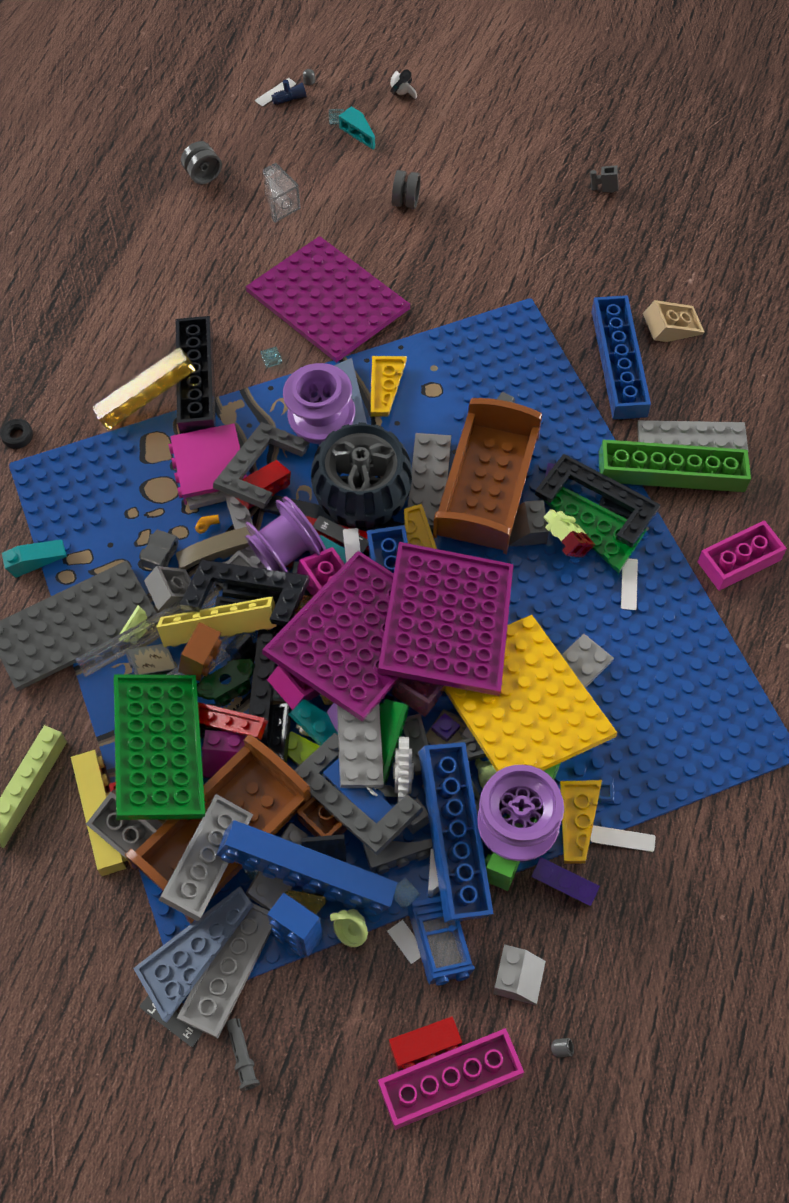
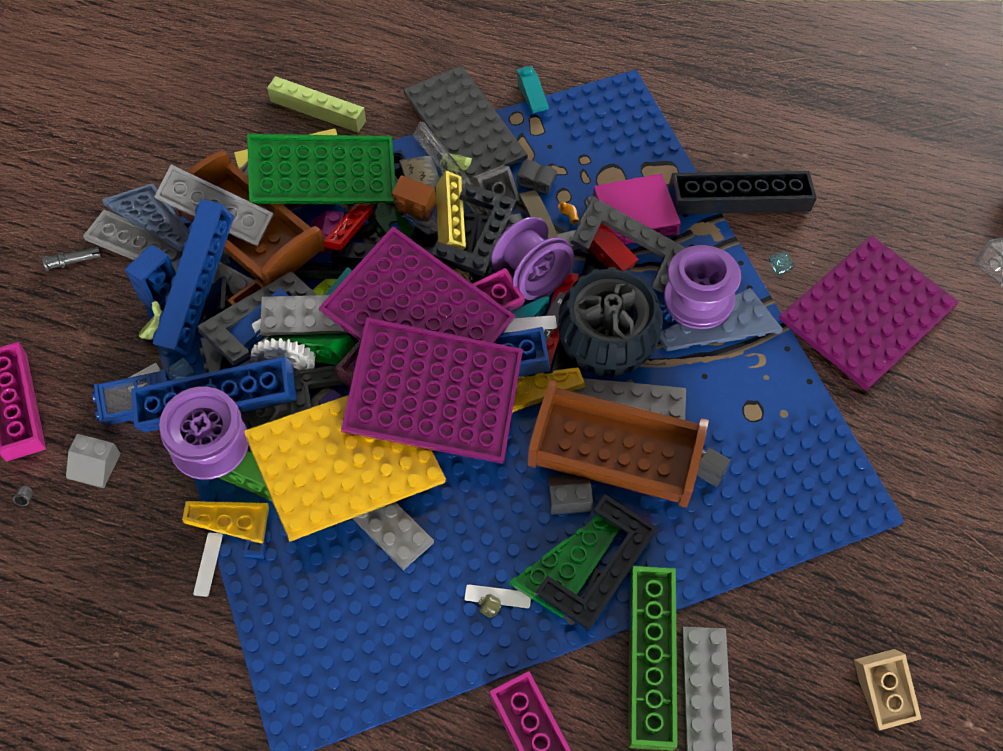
camera: 90 degrees right, 0 degrees up
black tyre [0,419,33,449] -> none
clear yellow brick [93,347,195,430] -> none
yellow wing [371,356,407,417] -> none
red brick [389,1016,462,1070] -> none
dark purple brick [531,857,600,906] -> none
hips [544,510,595,558] -> none
blue brick [592,295,651,420] -> none
none -> olive piece [478,594,501,618]

